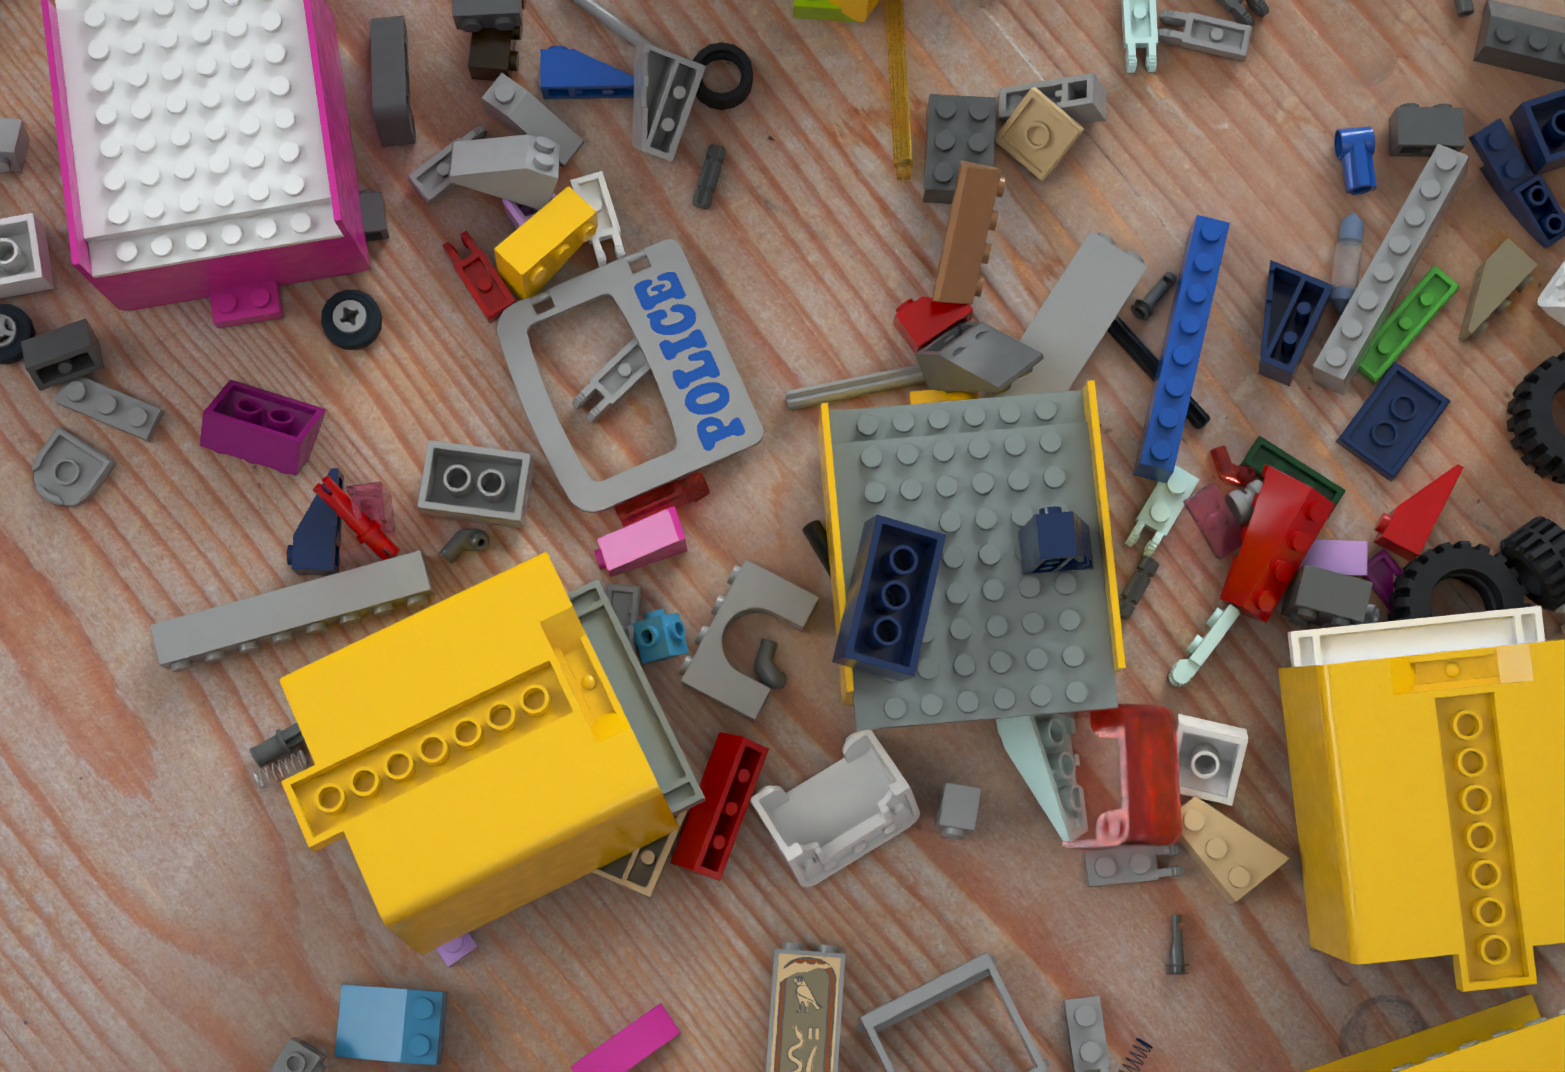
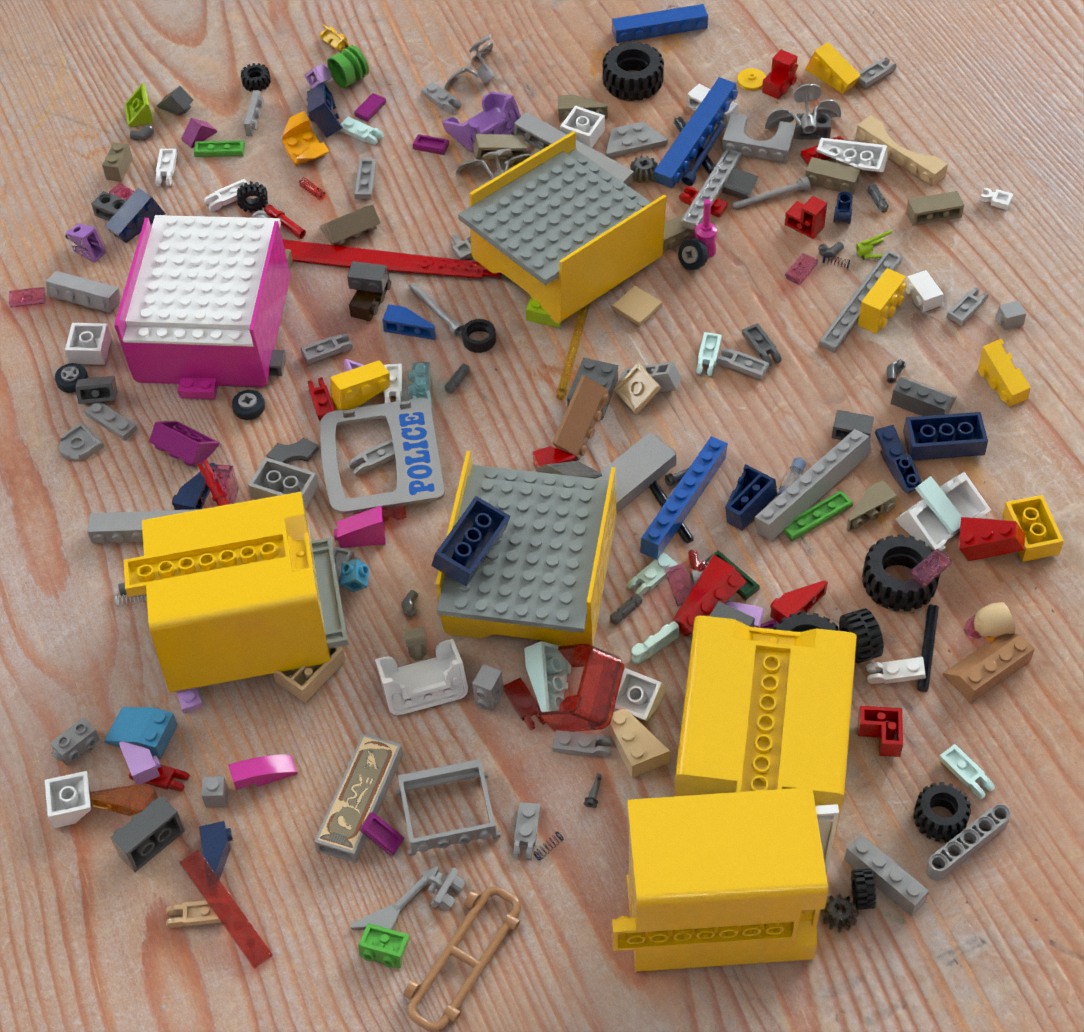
camera: 20 degrees right, 25 degrees down
dark grey beam [370,15,416,147] -> none
light grey slope [448,134,560,210] -> none
light grey slope [482,73,584,168] -> none
light grey wedge [632,40,706,162] -> none
red brick [670,732,769,881] -> none
light grey arch [678,560,819,723] -> none
dark blue wedge [1018,506,1094,575] -> none
blue piece [1334,126,1377,195] -> none
dark blue tile [1335,361,1451,482] -> none
none -> dark grey tile [266,438,319,464]
none -> dark tan piece [404,627,427,661]
none -> clear light blue brick [408,362,432,404]
none -> clear red hinge [503,677,547,730]

